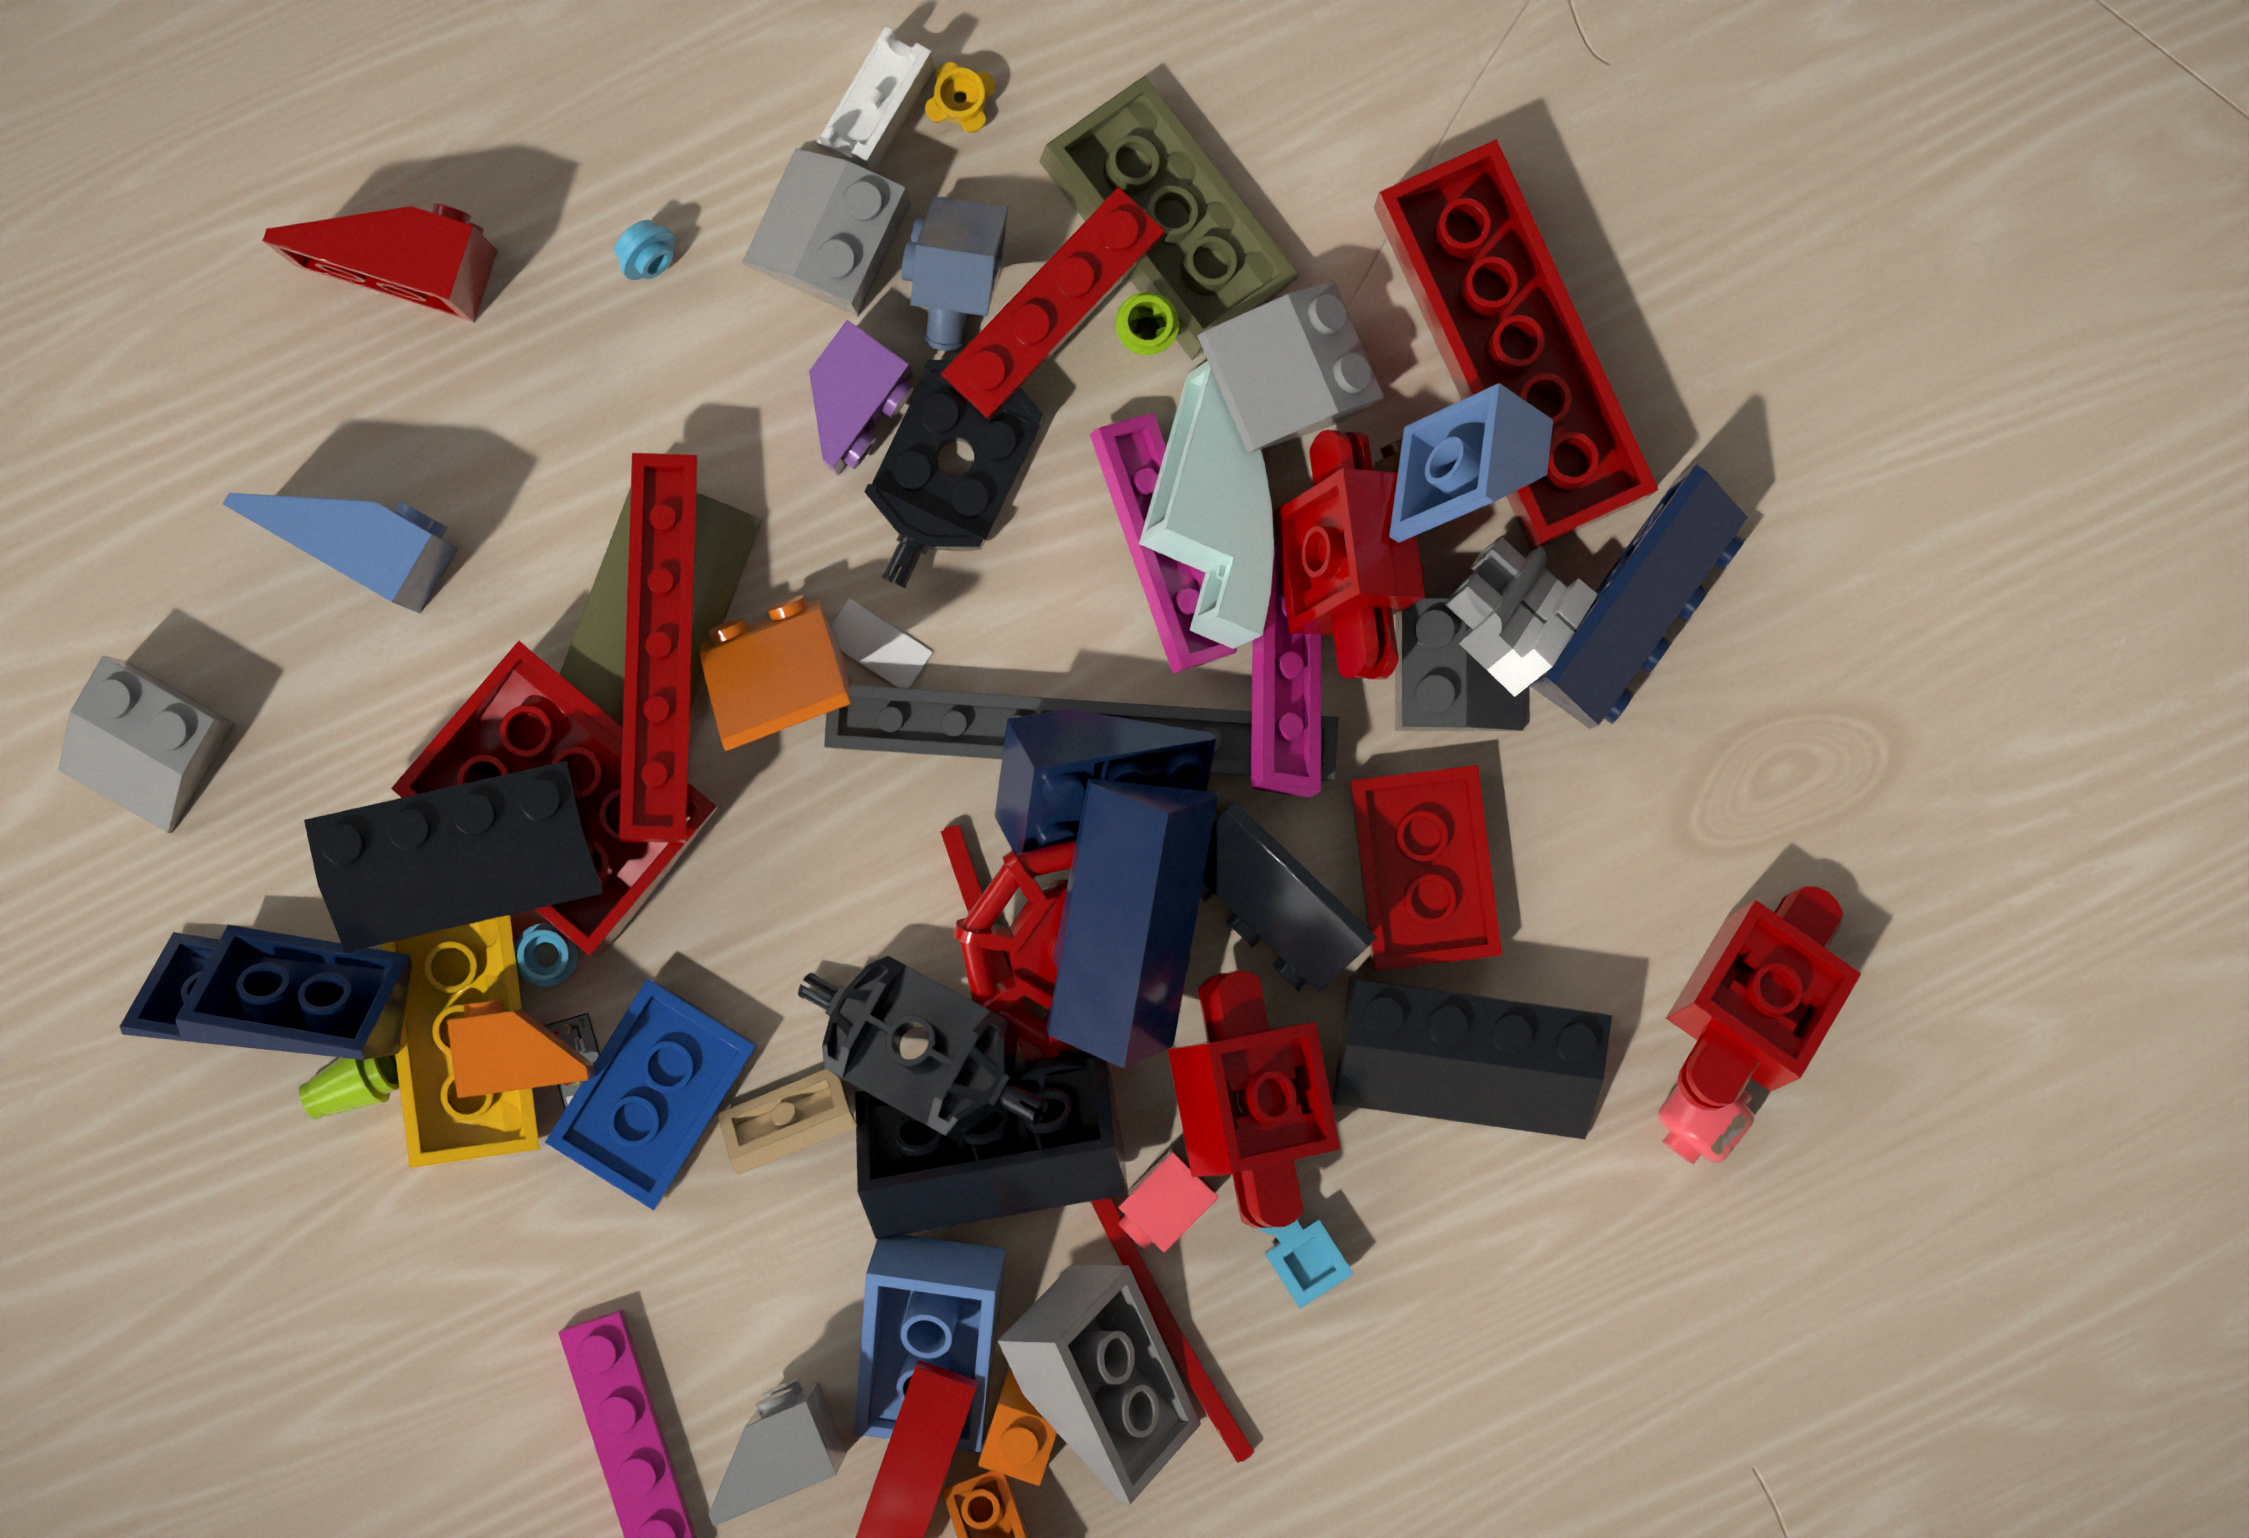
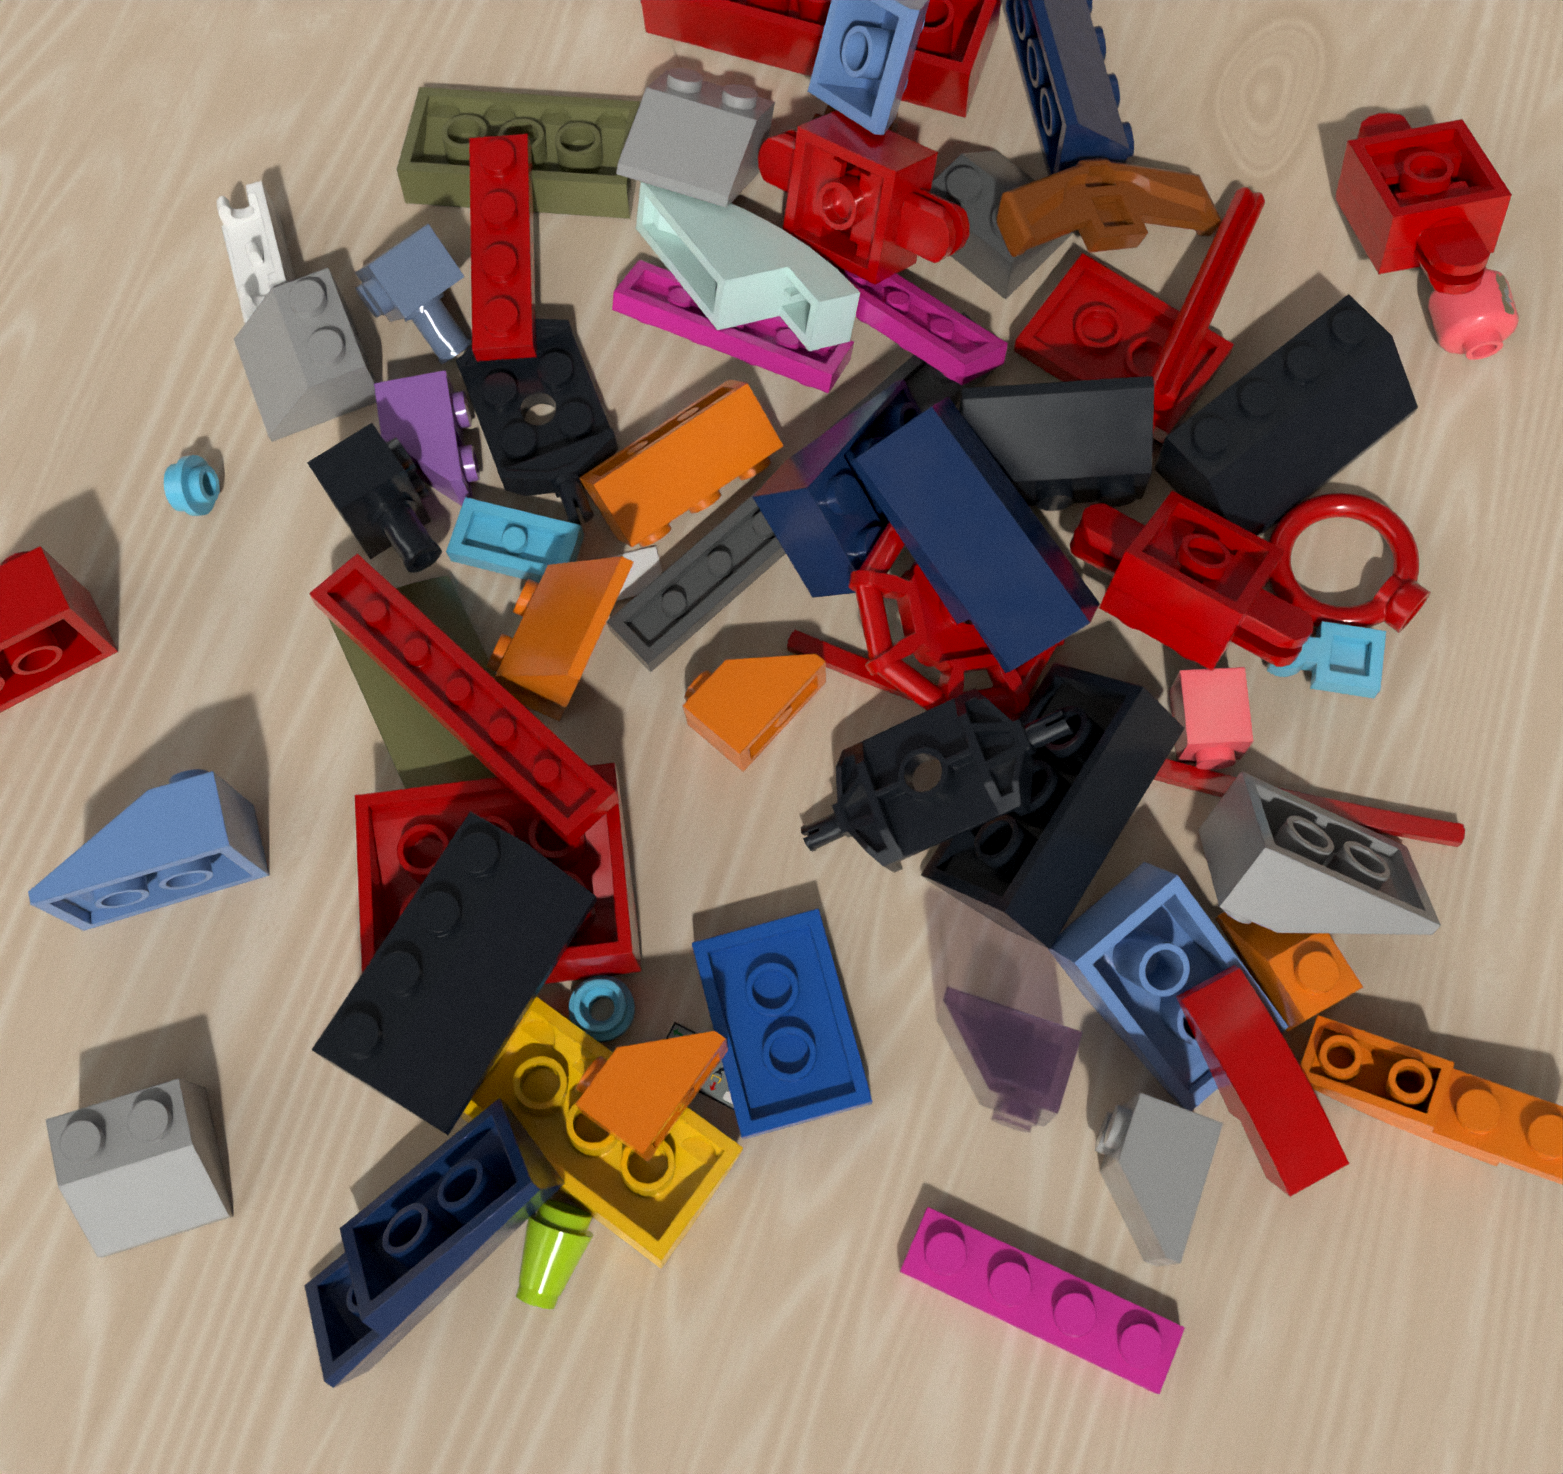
camera: 35 degrees left, 15 degrees down
tan plate [717,1069,857,1175] -> none
yellow plate [925,62,996,133] -> none
lime cone [1115,292,1179,355] -> none
light grey hips [1445,536,1598,697] -> none
none -> black brick [307,423,442,573]
none -> medium azure plate [446,497,585,583]
none -> orange brick [579,379,783,547]
none -> orange slope [682,654,826,772]
none -> clear purple slope [937,986,1083,1133]
none -> dark orange plate [997,158,1222,257]
none -> red axle [1150,187,1265,411]
none -> red piece [1268,493,1431,633]

